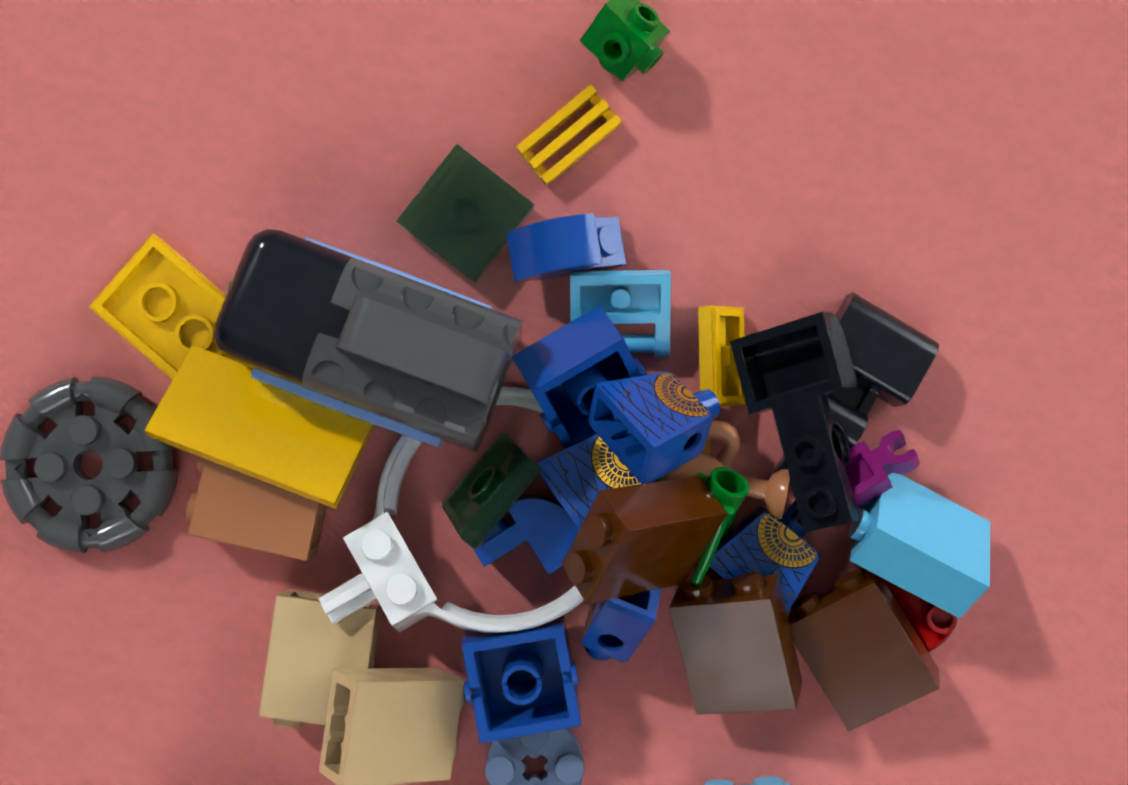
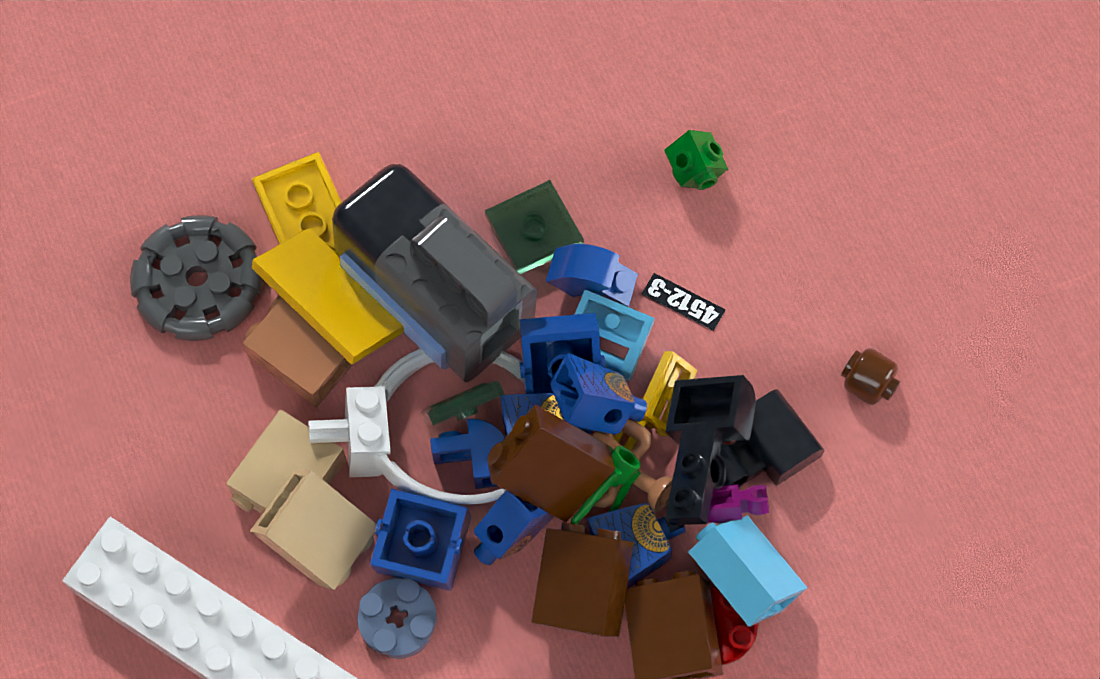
camera: 25 degrees right, 20 degrees down
yellow tile [516,84,622,187] -> none
none -> black sticker [642,273,726,331]
none -> reddish brown head [841,348,901,405]

